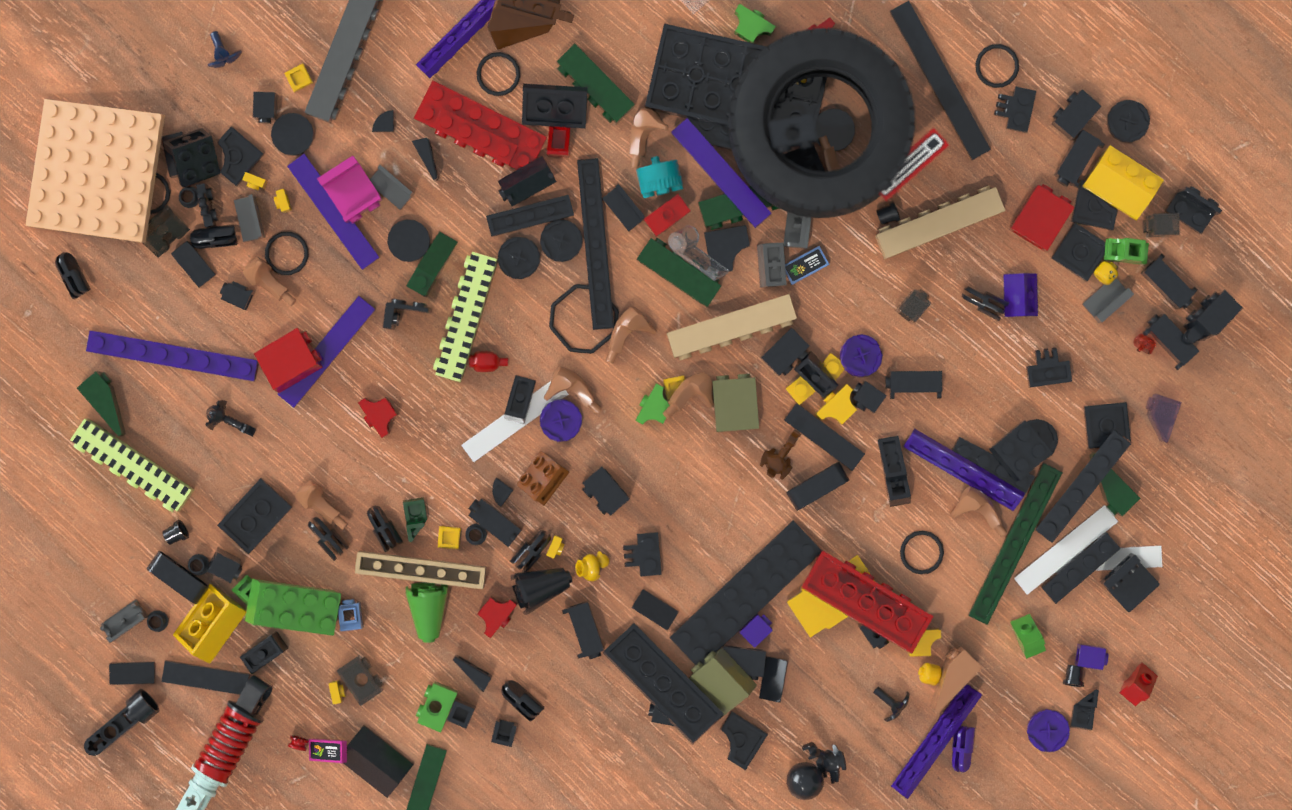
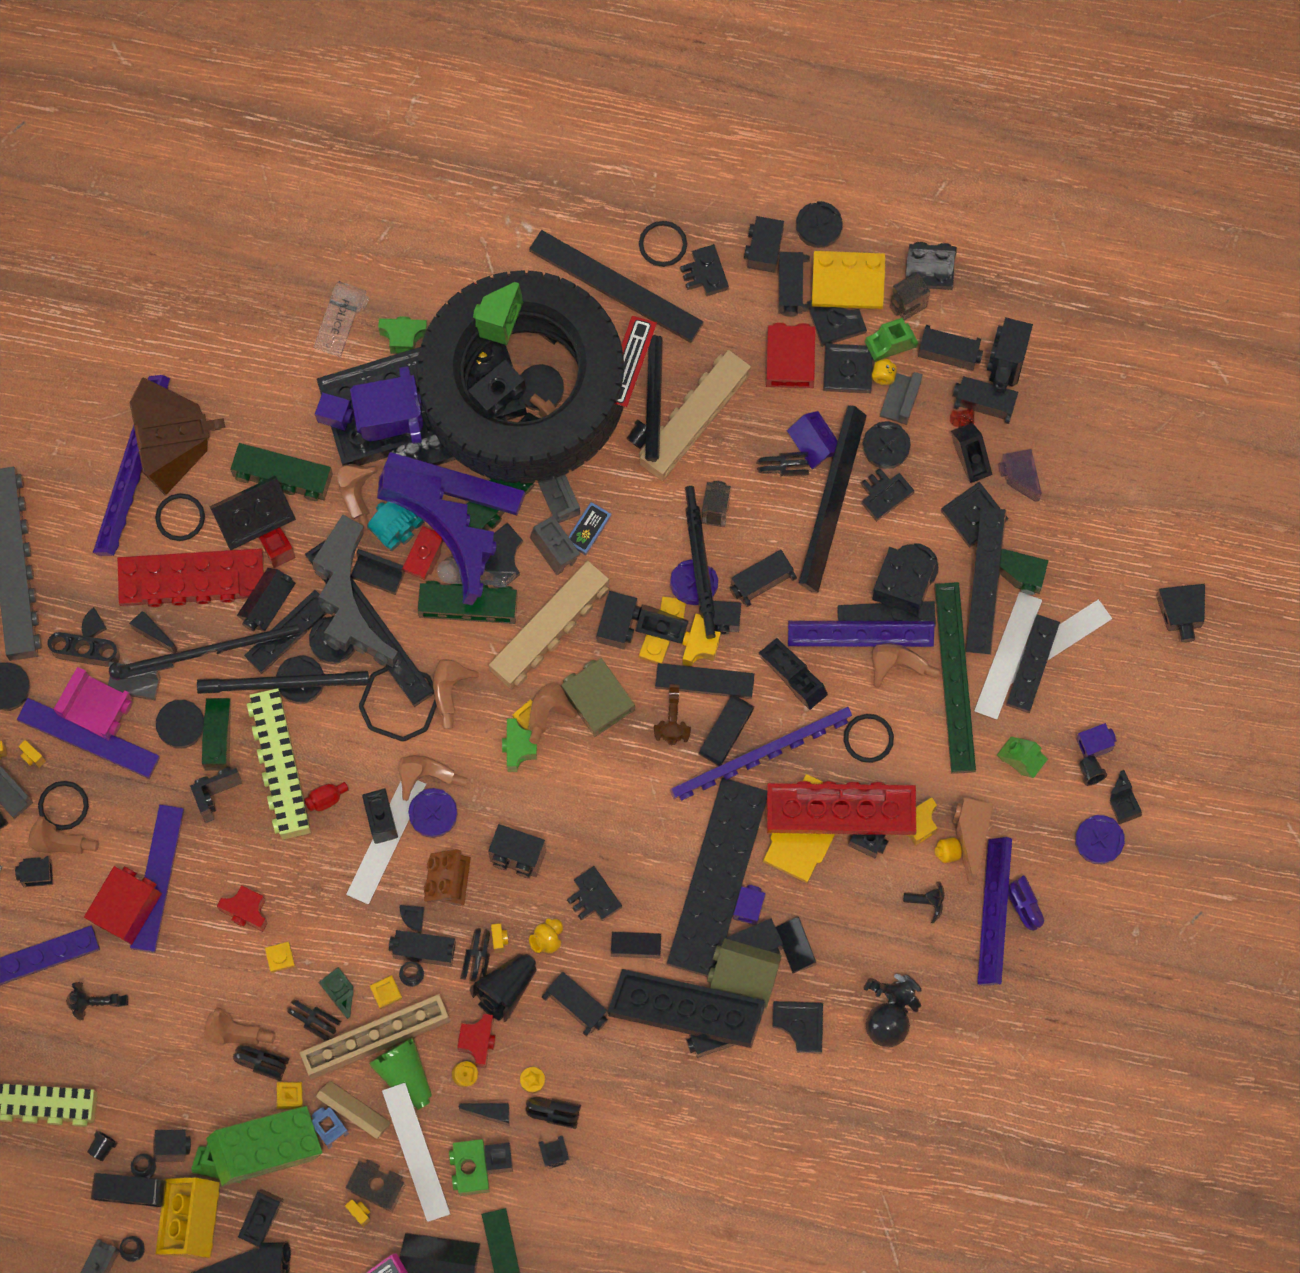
camera: 30 degrees left, 15 degrees down
black plate [217,478,292,554] -> none
black bracket [1100,553,1160,612] -> none
red brick [1119,662,1158,707] -> none
none -> black beam [47,632,120,667]
none -> black bar [109,625,300,680]
none -> black piece [197,671,369,694]
none -> yellow plate [265,942,295,973]
none -> yellow tile [276,1082,303,1109]
none -> dark grey arch [313,515,398,667]
none -> dark purple brick [315,393,354,430]
none -> tan tile [316,1081,391,1139]
none -> dark purple piece [350,366,423,444]
none -> dark purple arch [377,467,496,605]
none -> white sticker [382,1083,450,1222]
none -> yellow tile [452,1061,478,1087]
none -> bright green slope [473,282,523,345]
none -> yellow tile [520,1067,545,1093]
none -> black axle [645,335,663,462]
none -> dark purple plate [670,707,852,801]
none -> black axle [685,486,716,639]
none -> black tile [799,405,867,593]
none -> black tile [863,421,911,469]
none -> black slope [951,423,993,483]
none -> black torso [1156,584,1205,643]

